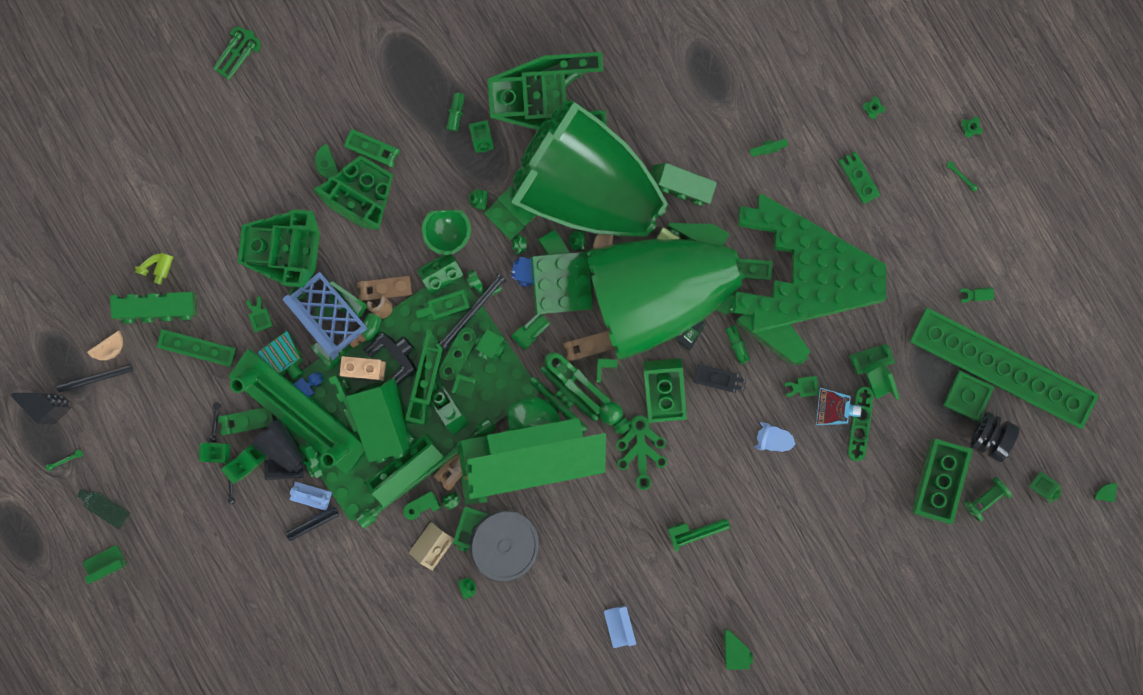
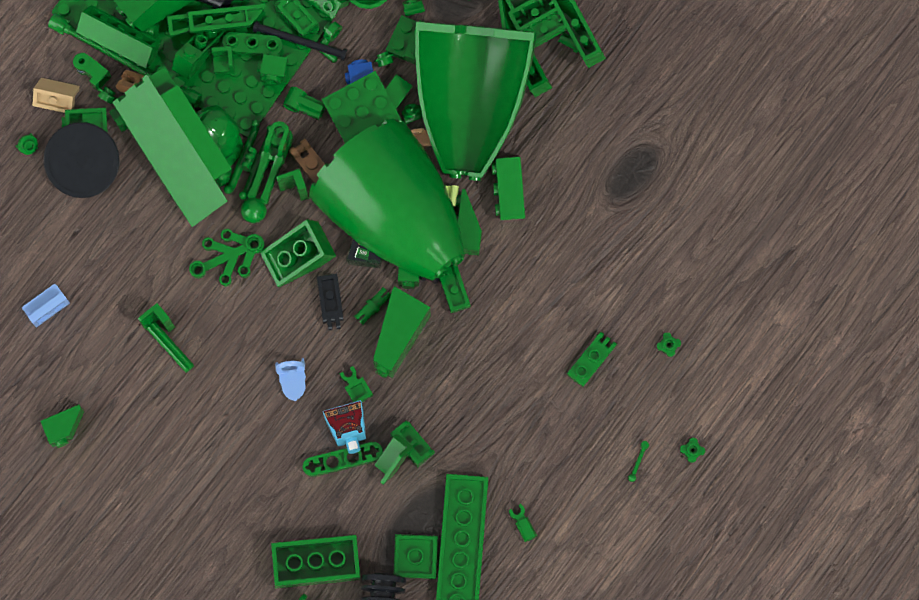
camera: 65 degrees right, 10 degrees down
green plate [613,418,632,435] -> none
green wing [734,194,886,333] -> none
green plate [750,138,788,157] -> none

